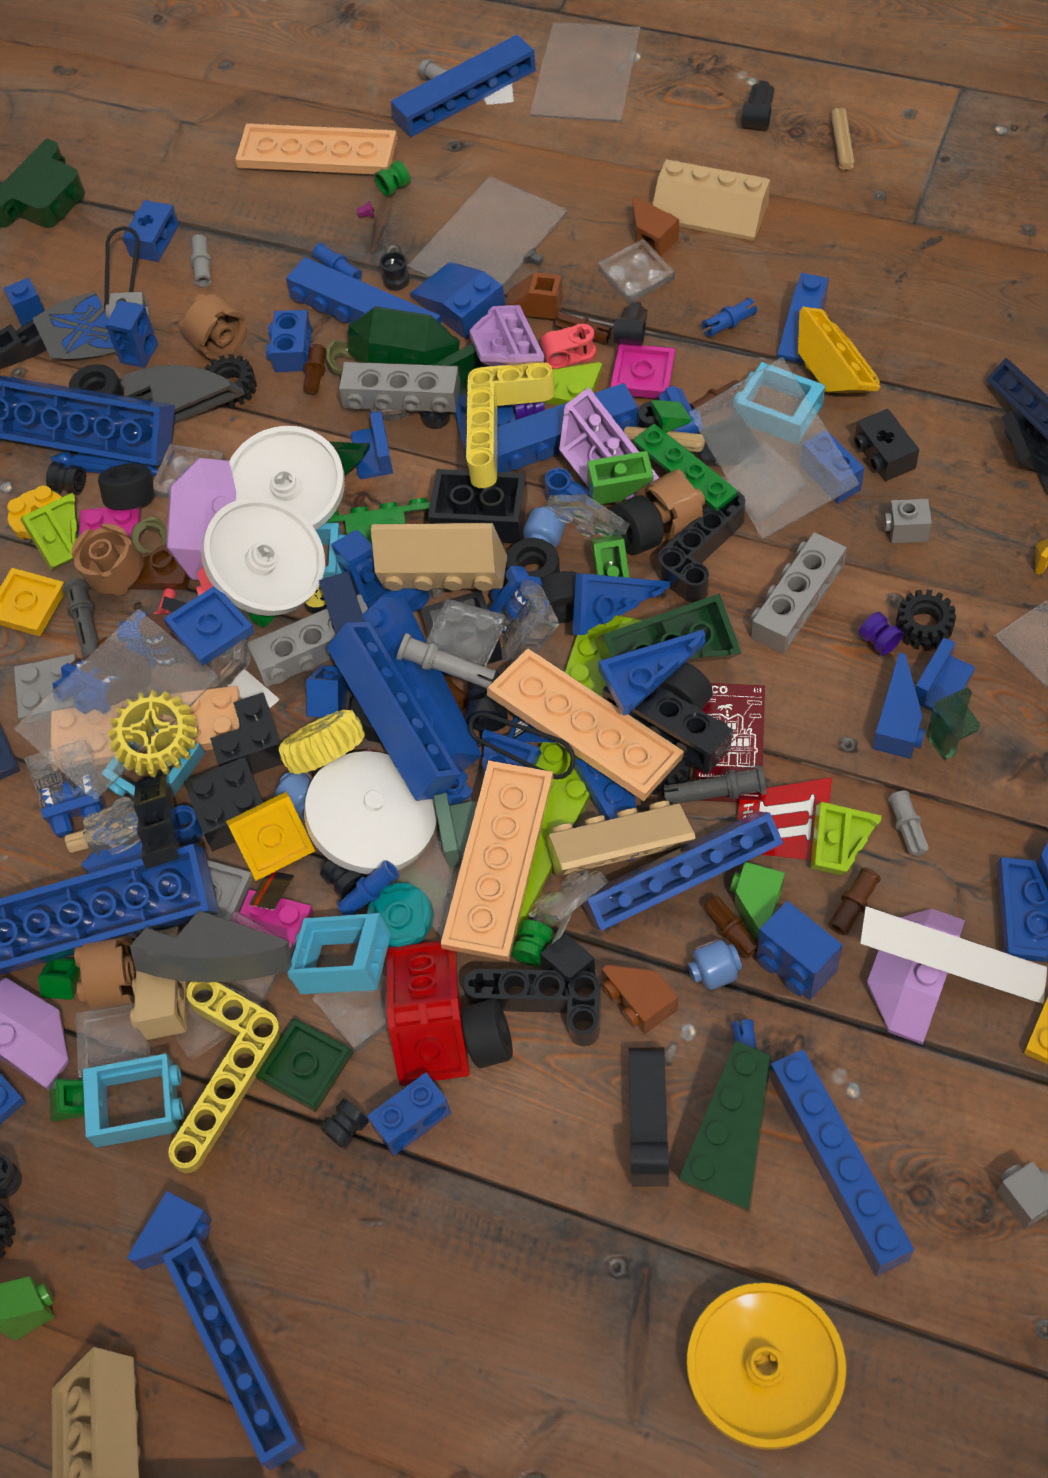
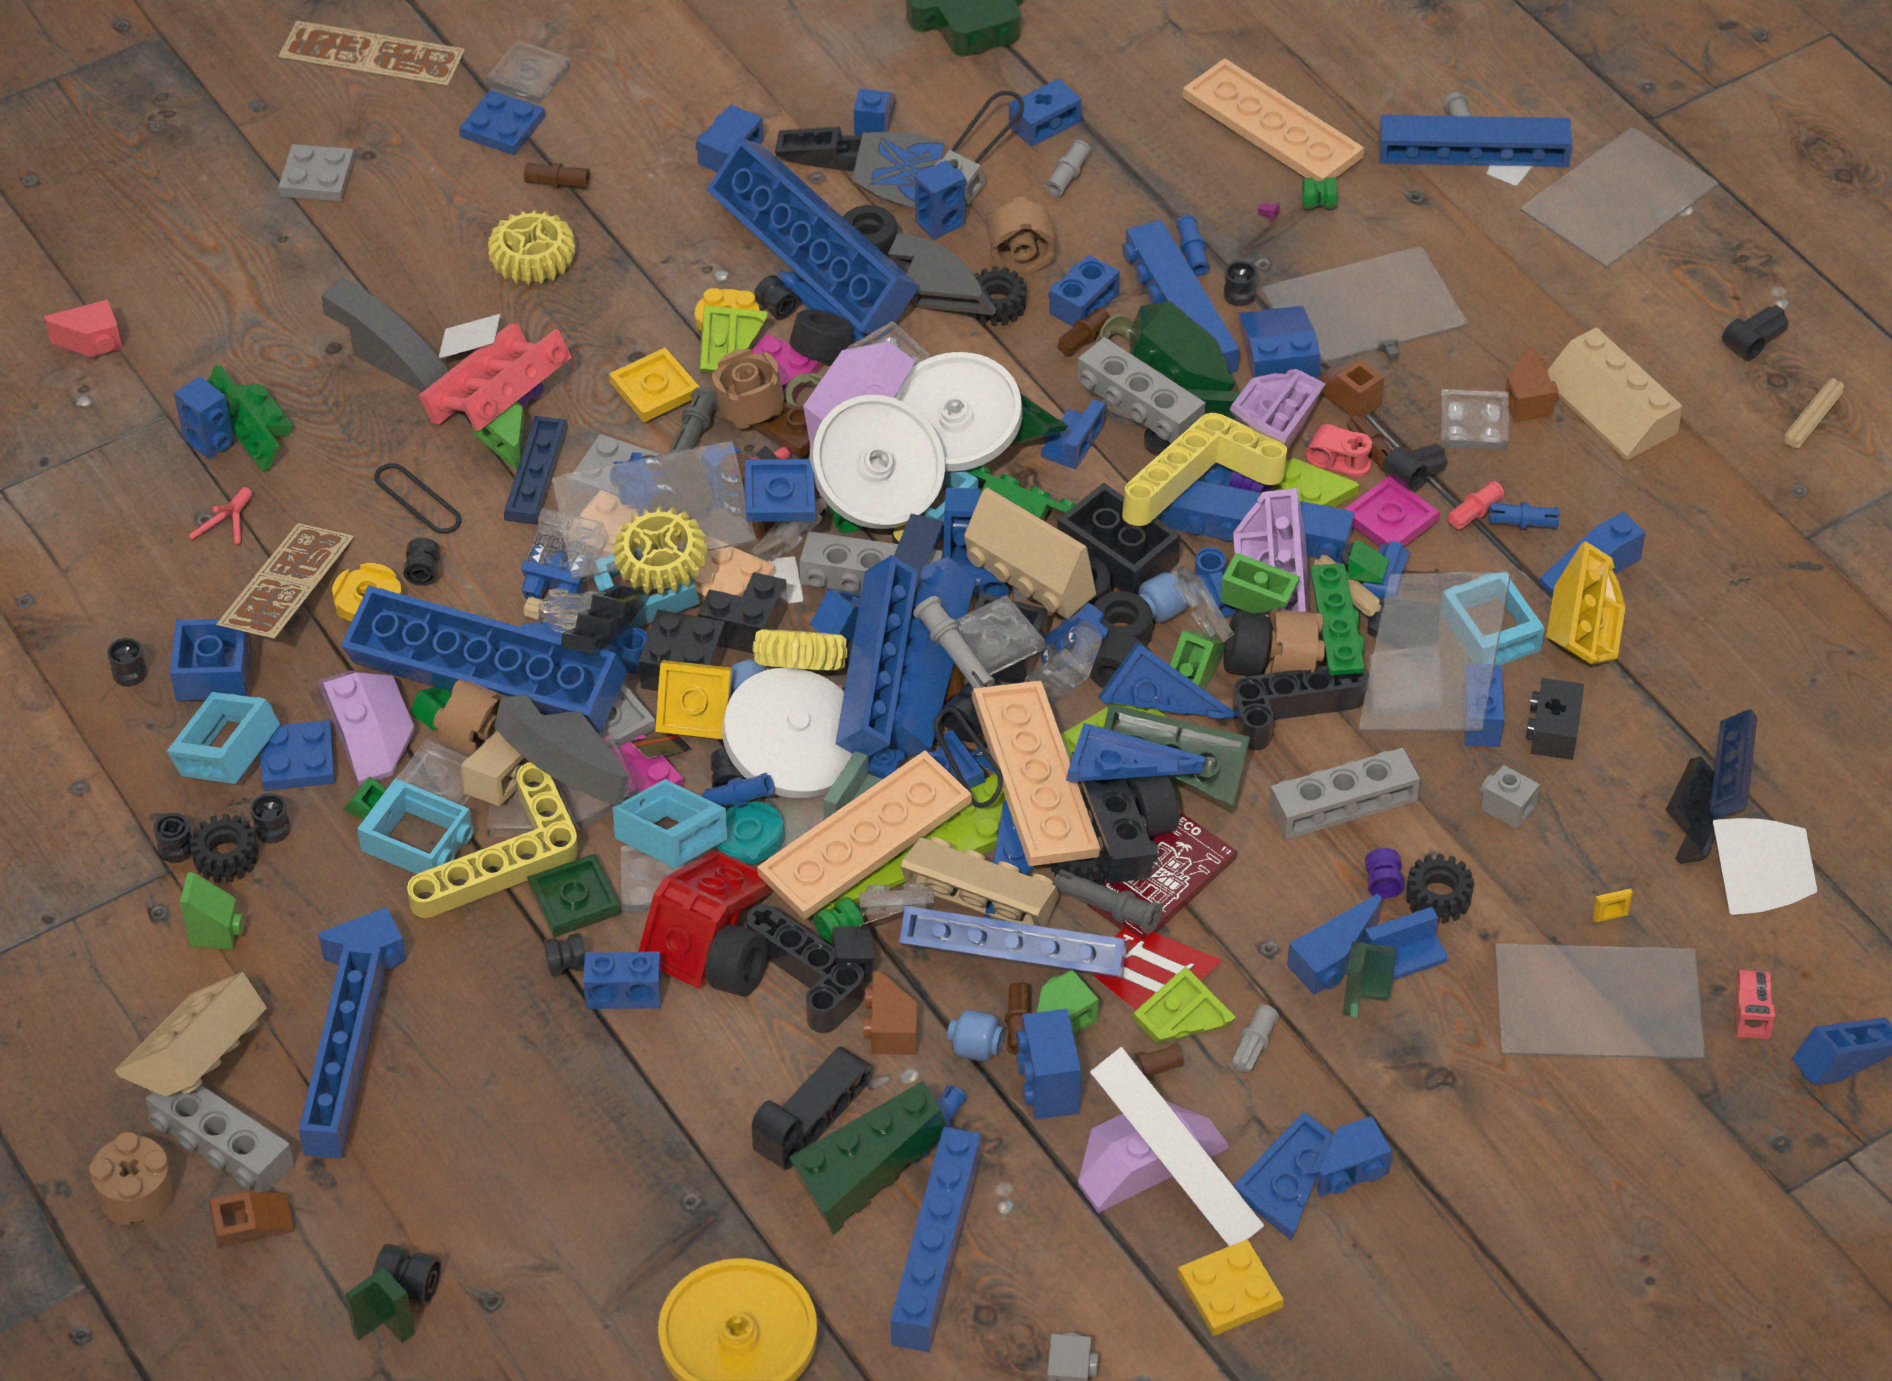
camera: 30 degrees right, 10 degrees down
none -> coral axle [1447,481,1505,529]

